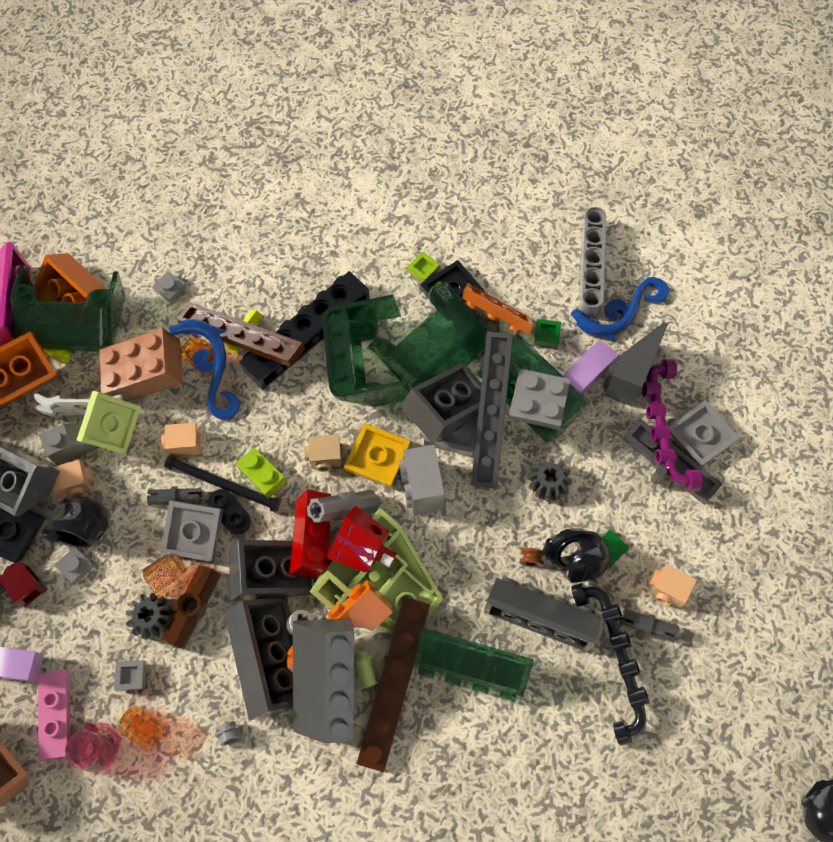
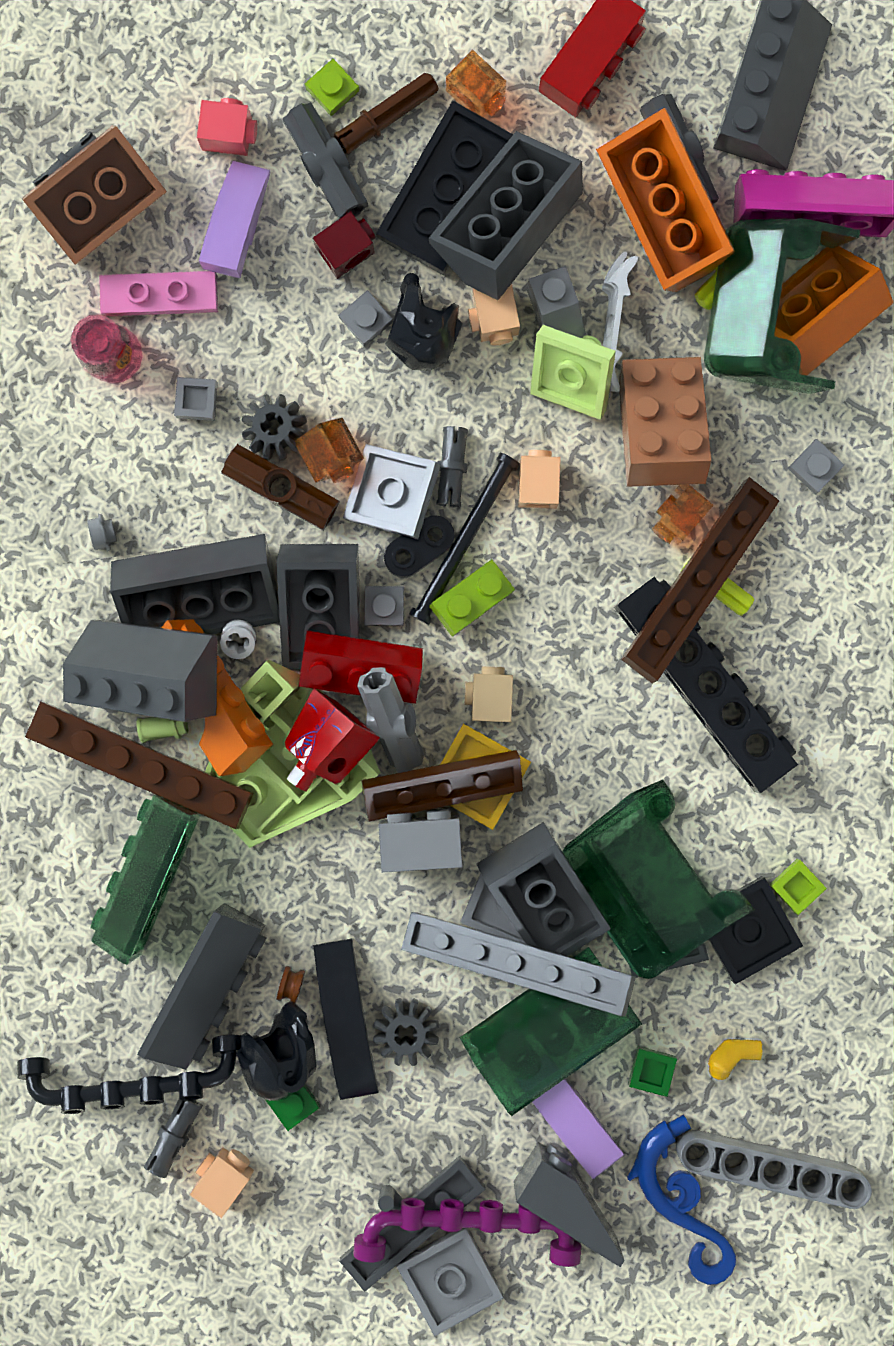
camera: 100 degrees right, 20 degrees up
clear orange brick [117,705,168,751] -> none
blue plant [169,319,240,420] -> none
clear green windscreen [322,294,410,407] -> none
orange plate [463,283,533,334] -> none
light grey plate [508,368,570,430] -> none
none -> black slope [313,938,379,1100]
none -> reddish brown plate [361,750,523,822]
none -> light grey plate [364,586,404,626]
none -> yellow arm [708,1039,762,1080]

